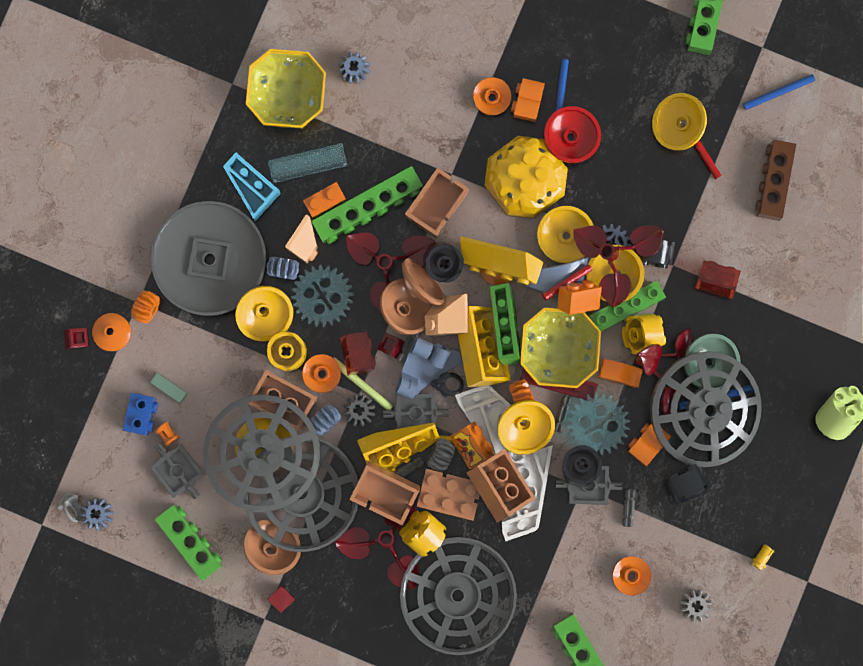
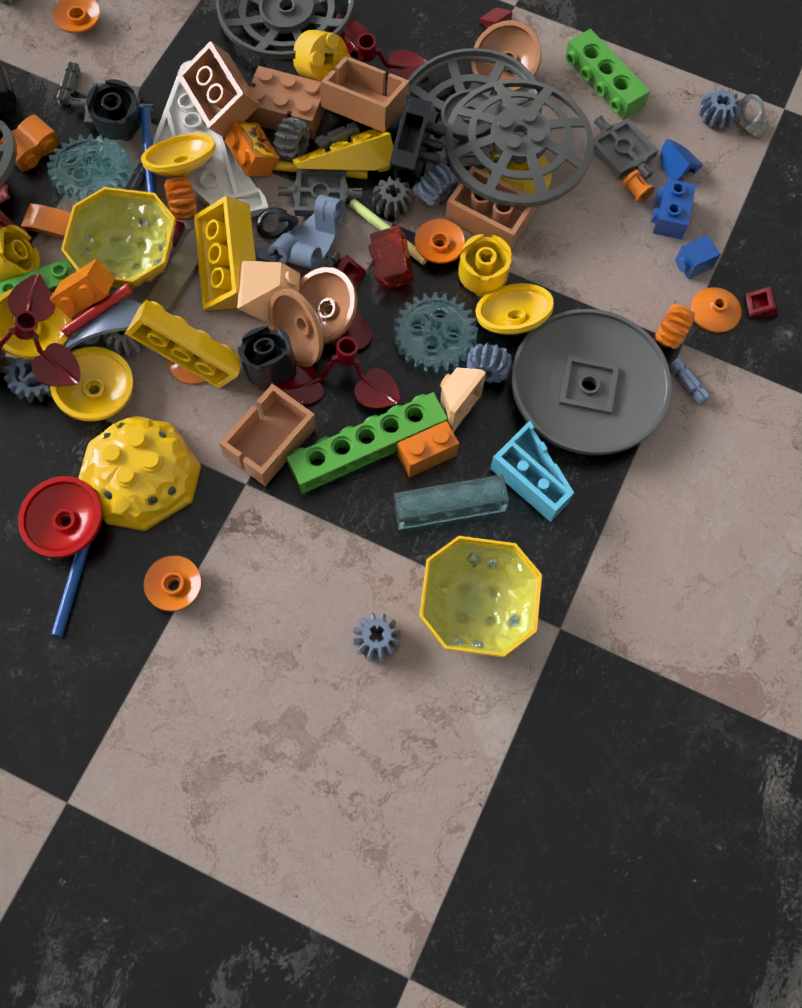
camera: 175 degrees right, 15 degrees down
sand green piece [150,373,188,403] -> none
bright green brick [490,283,521,366] -> none
orange brick [511,78,545,122] -> none
none -> blue bar [140,107,158,196]
none -> black piece [389,95,447,183]
none -> blue brick [660,139,703,182]
none -> sand blue axle [669,358,711,404]
none -> blue brick [675,235,721,279]

